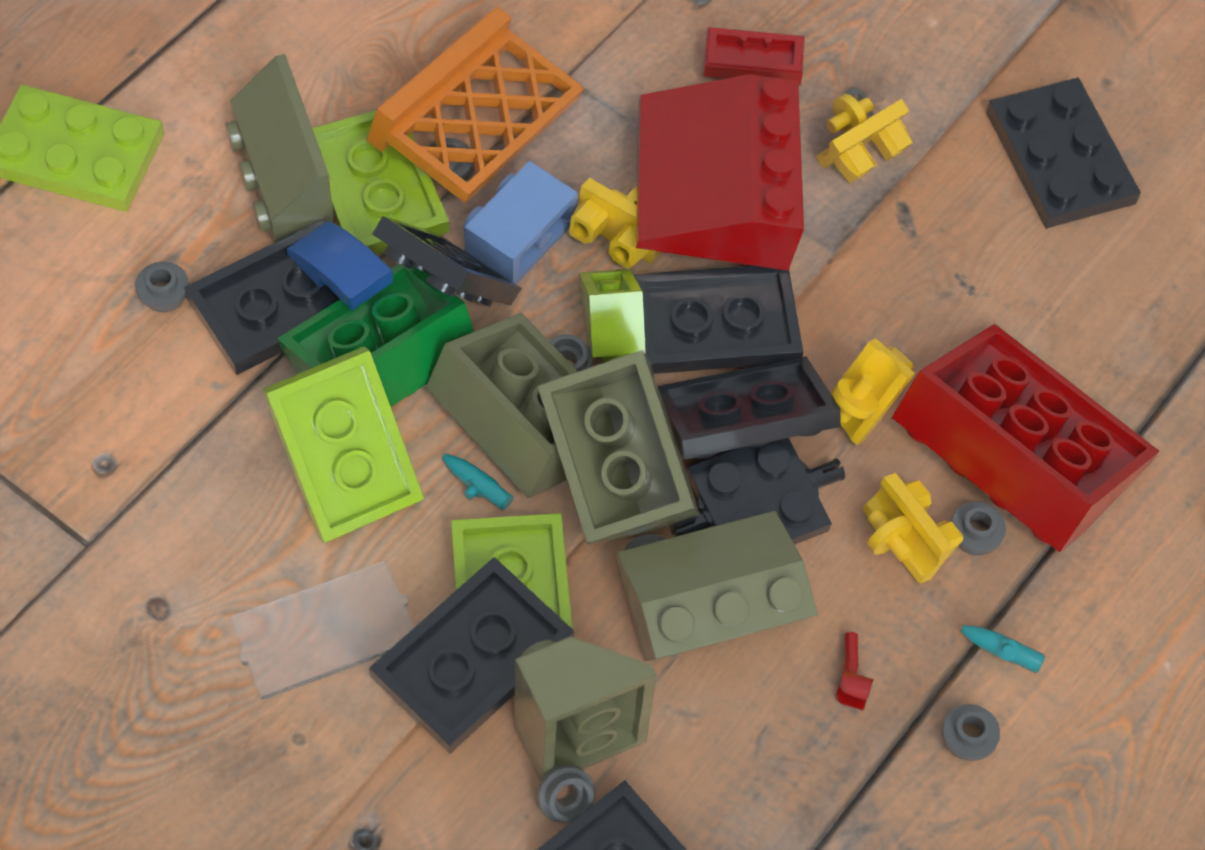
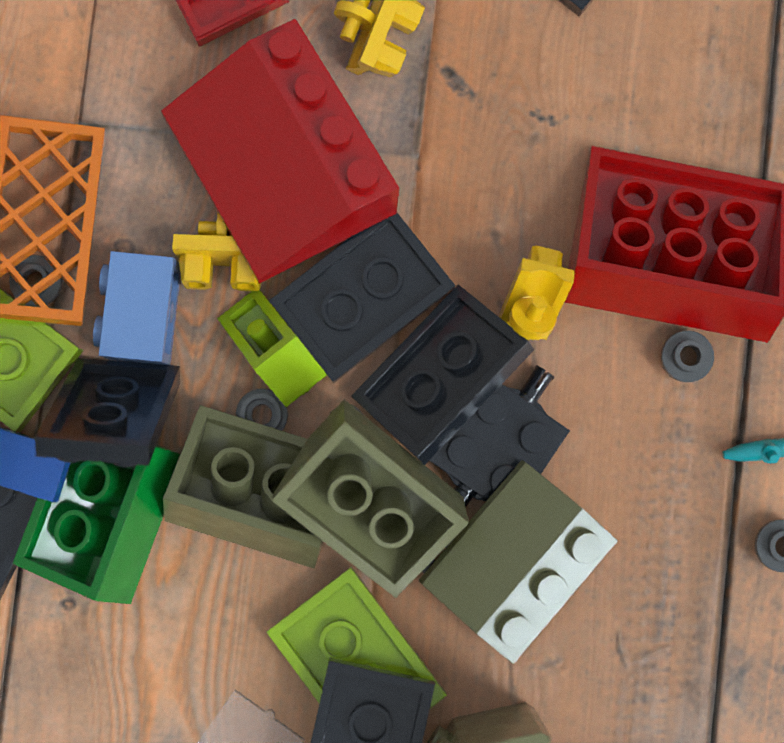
camera: 25 degrees left, 25 degrees up
lime plate [262,347,424,543] -> none
teal helmet [442,453,514,510] -> none
red hand [836,632,874,711] -> none
yellow hips [862,472,963,584] -> none

